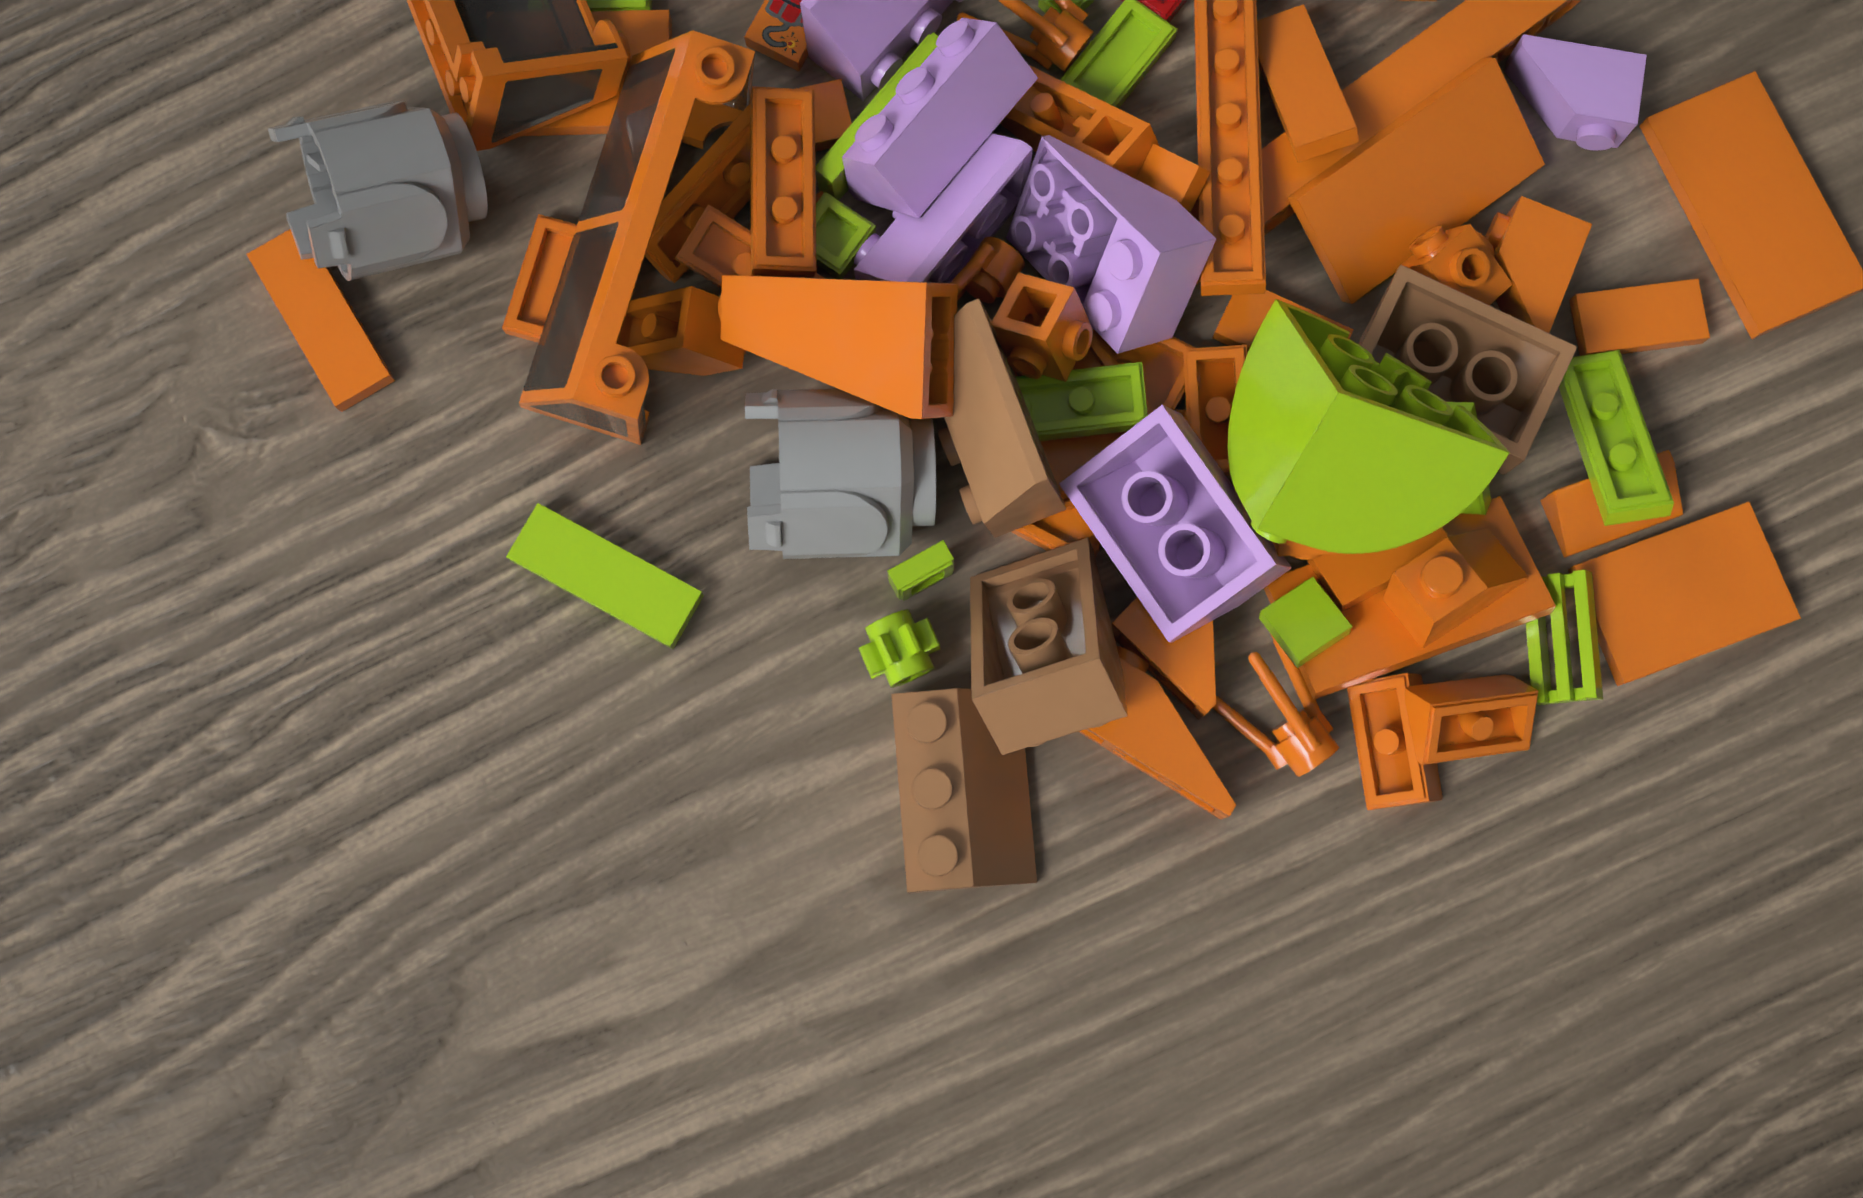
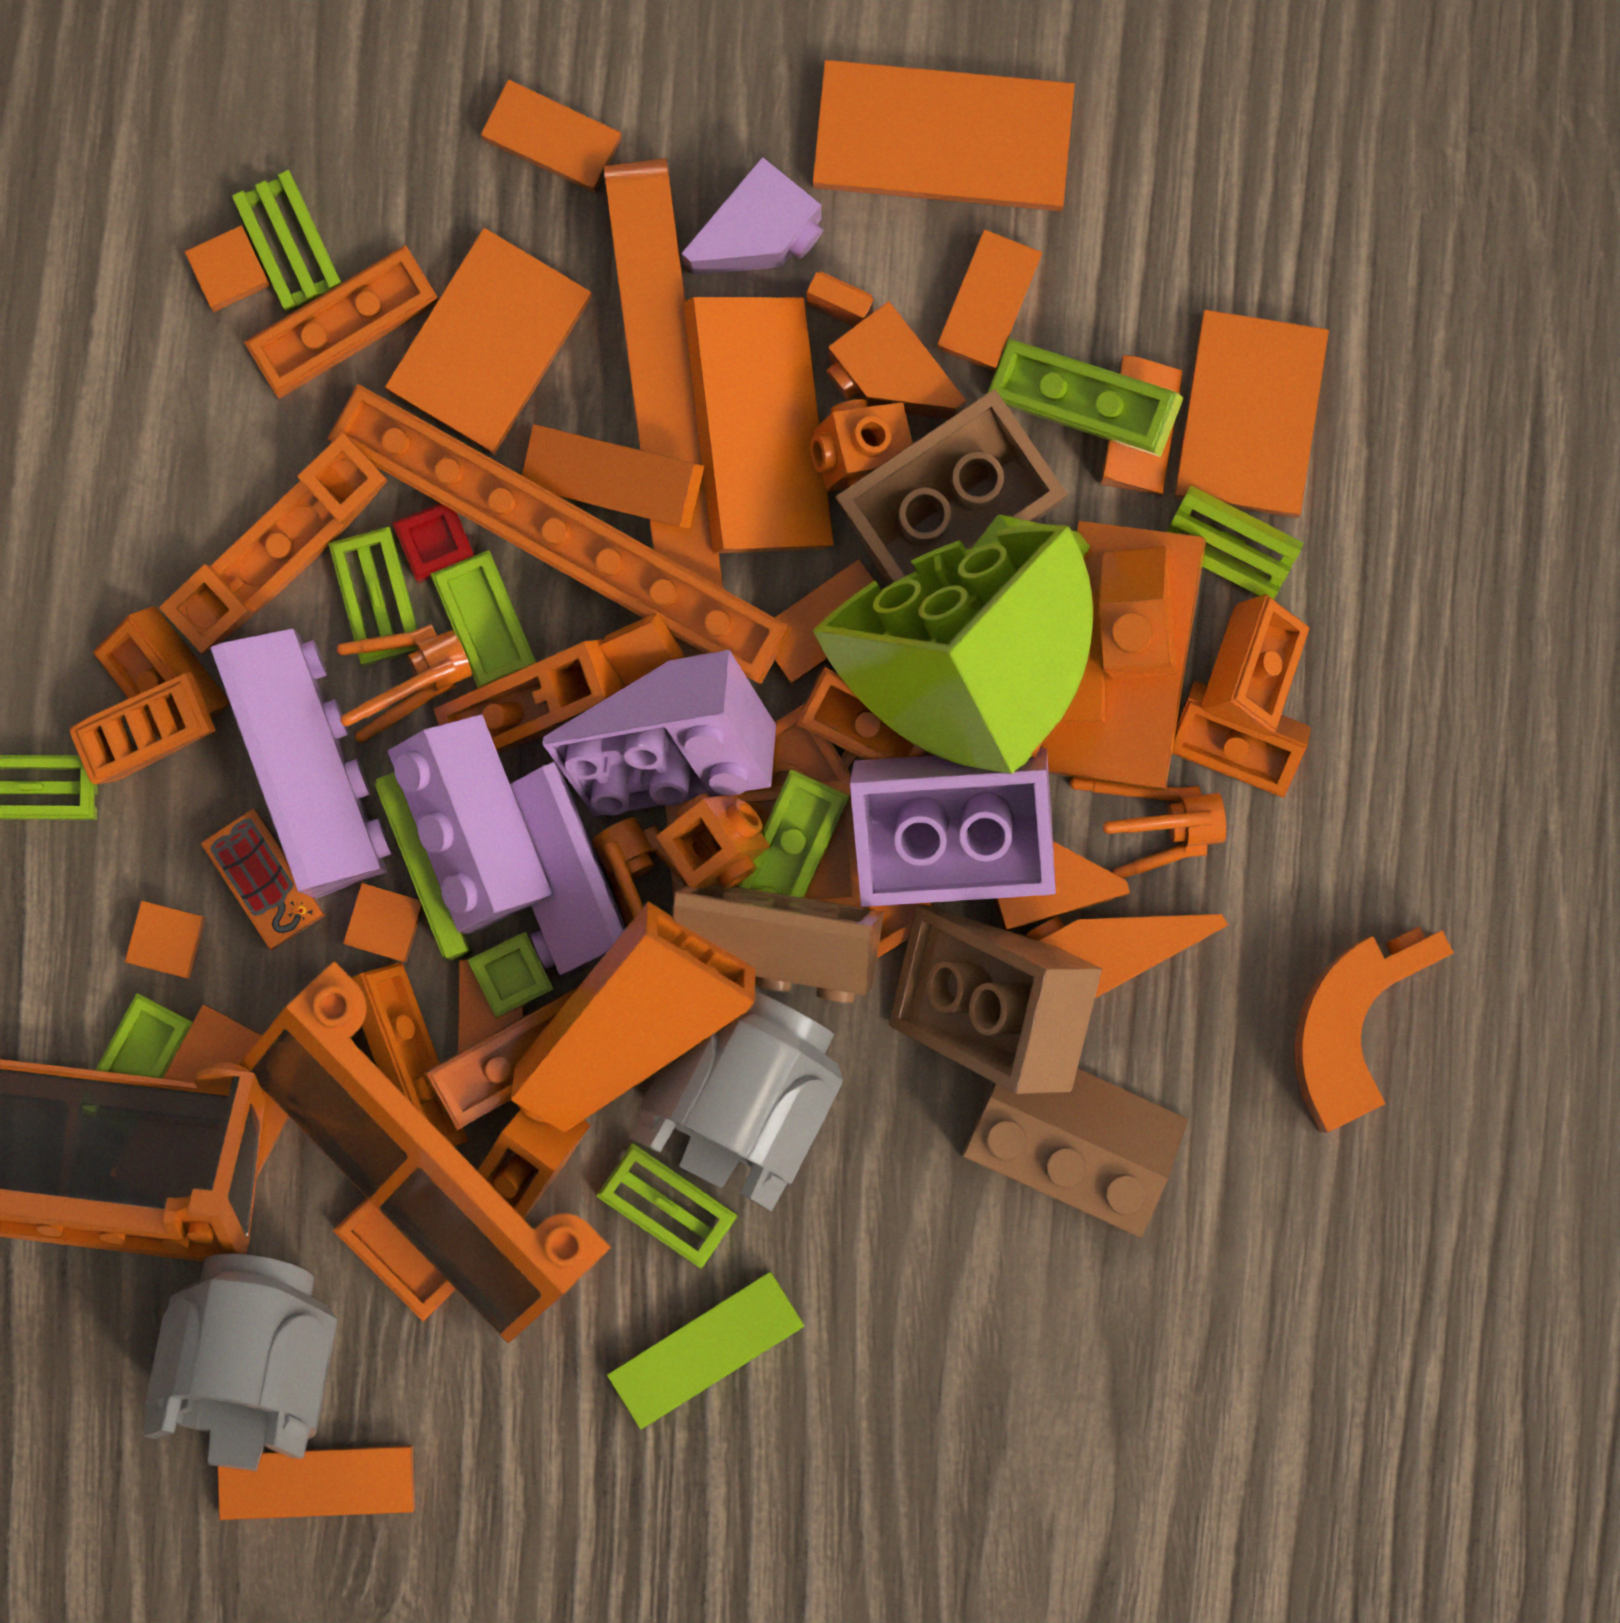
camera: 60 degrees left, 5 degrees up
orange tile [750,86,817,278] -> none
lime gear [859,609,940,688] -> none
lime tile [887,540,954,601] -> none
lime tile [1259,577,1352,668] -> none
none -> lime tile [596,1143,738,1269]
none -> orange tile [807,271,874,327]
none -> orange arch [1294,926,1454,1133]

